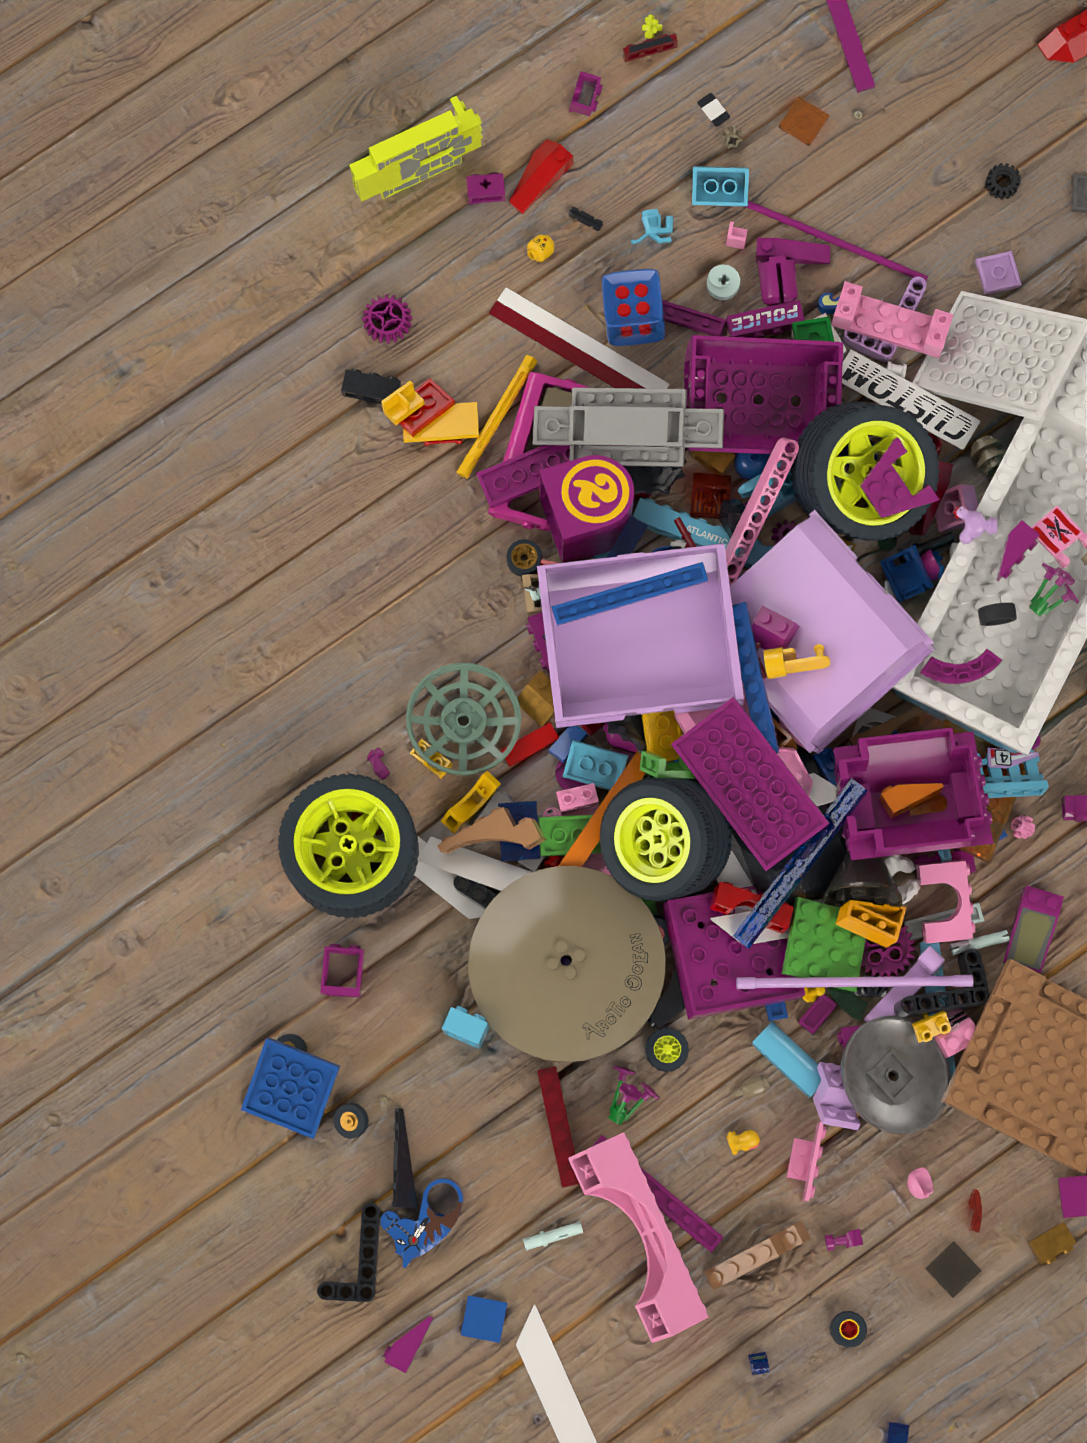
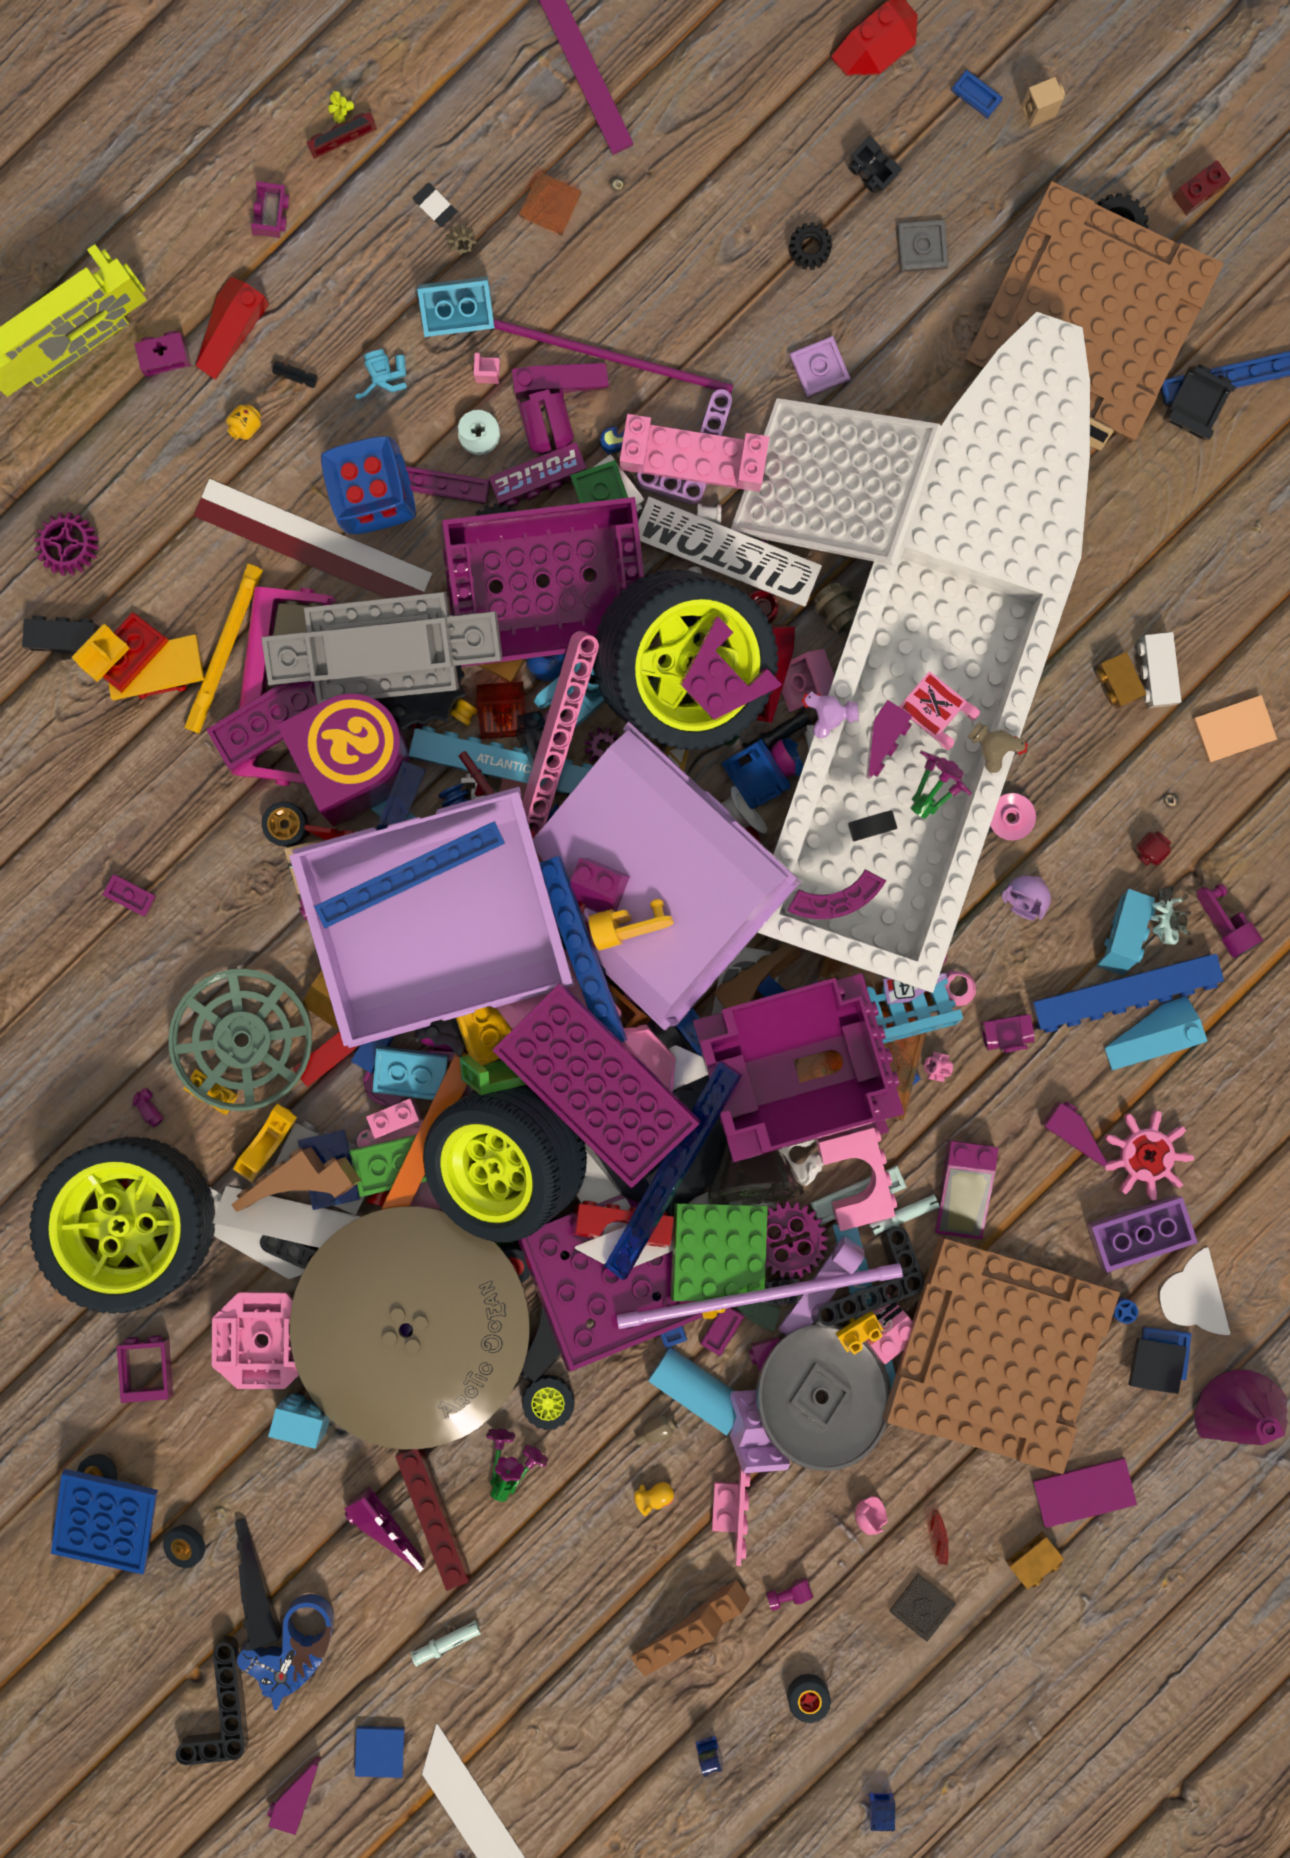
camera: 10 degrees left, 10 degrees up
bright pink arch [568,1132,709,1343] -> none
magenta tile [592,1135,724,1253] -> none
light orange wedge [836,900,906,948] -> none
orange slope [879,783,944,819] -> none
none -> magenta plate [102,874,157,917]
none -> bright pink piece [212,1292,299,1389]
none -> magenta wedge [344,1487,426,1571]
none -> yellow wheel [449,698,478,726]
none -> black cylinder [848,135,902,193]
none -> bright pink piece [945,970,976,1006]

